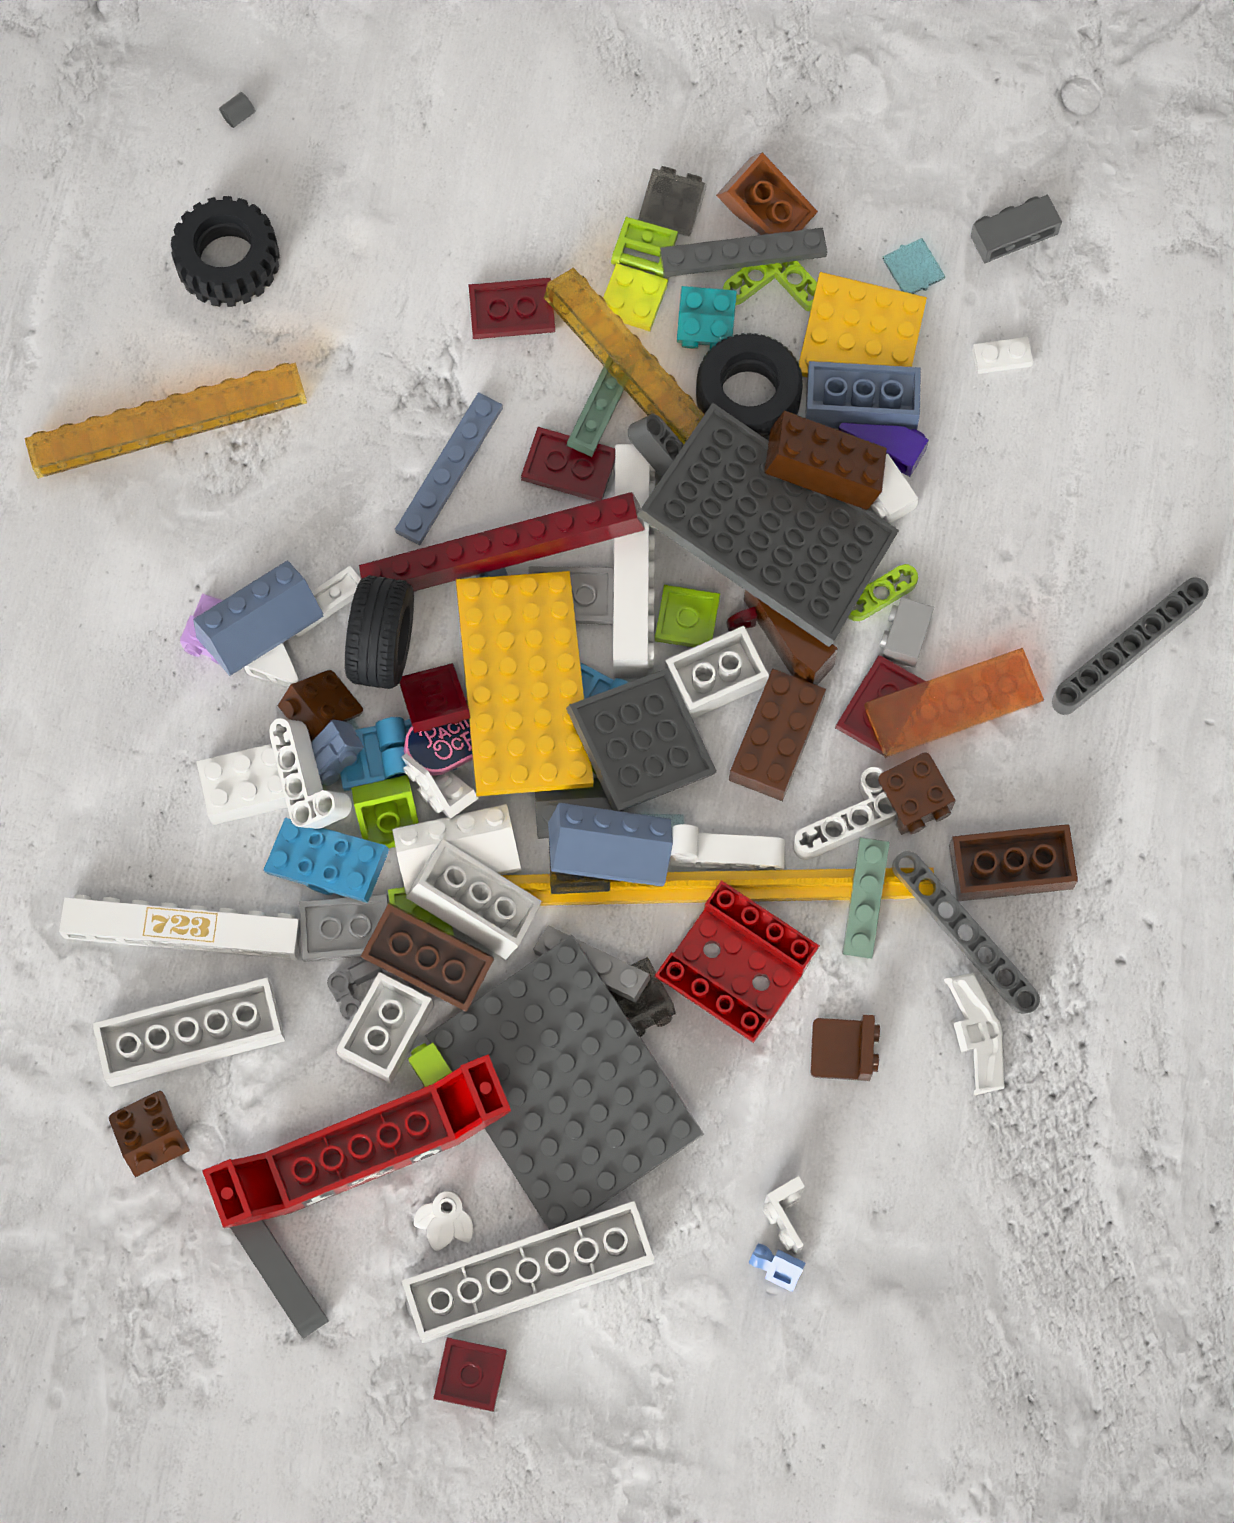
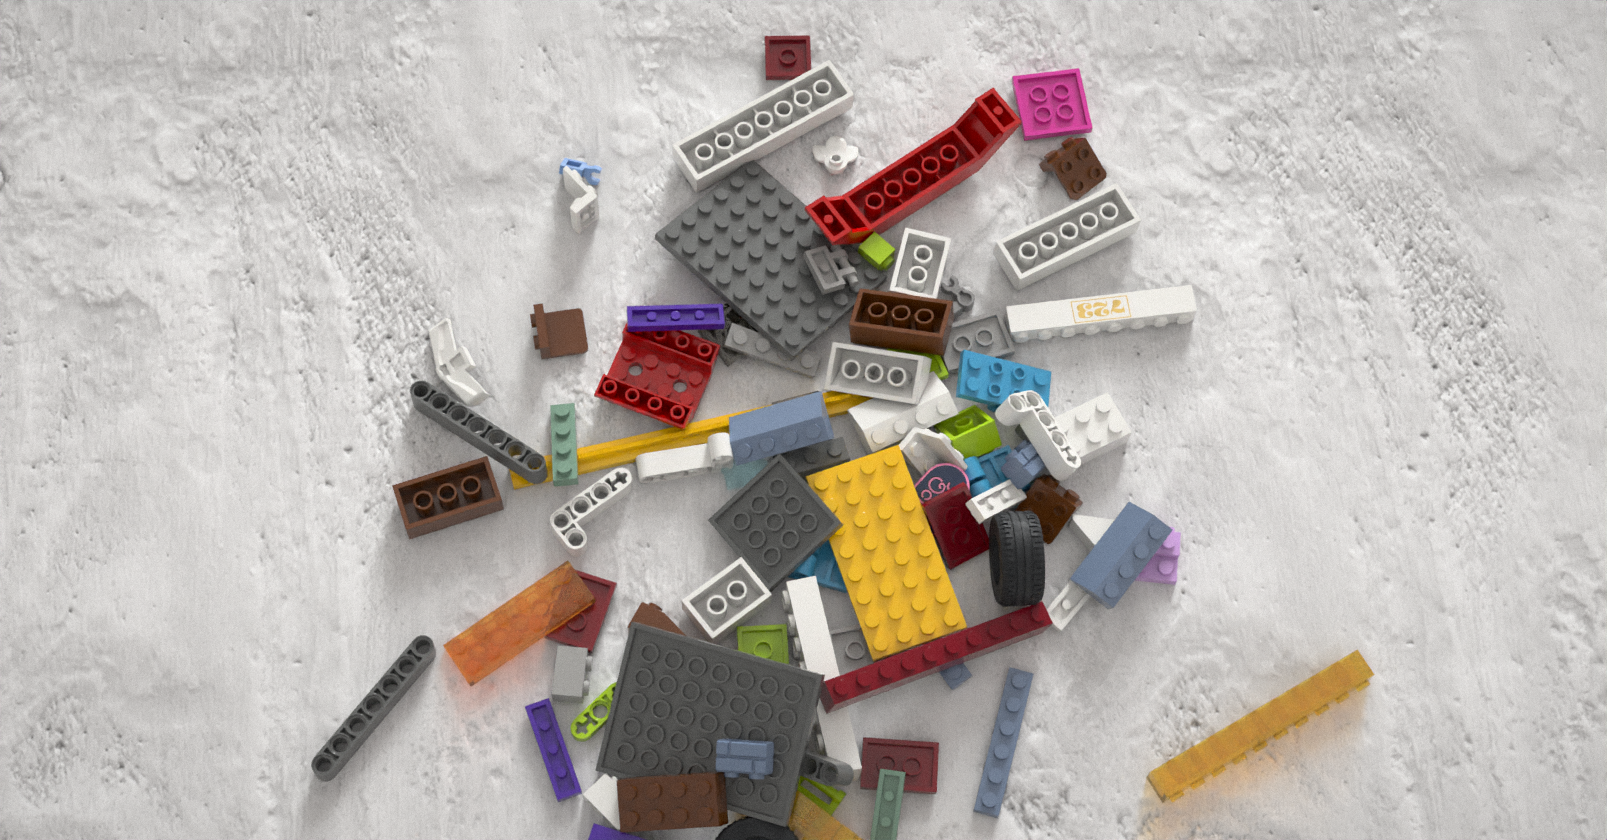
camera: 160 degrees right, 5 degrees down
dark grey beam [230,1220,329,1339] -> none
reddish brown brick [729,668,826,802] -> none
reddish brown bracket [878,752,956,835] -> none
none -> dark purple plate [525,698,582,802]
none -> dark purple plate [626,304,725,332]
none -> sand blue brick [715,739,774,779]
none -> light grey plate [803,245,859,295]
none -> white plate [966,479,1027,524]
none -> dark pink plate [1012,68,1093,141]

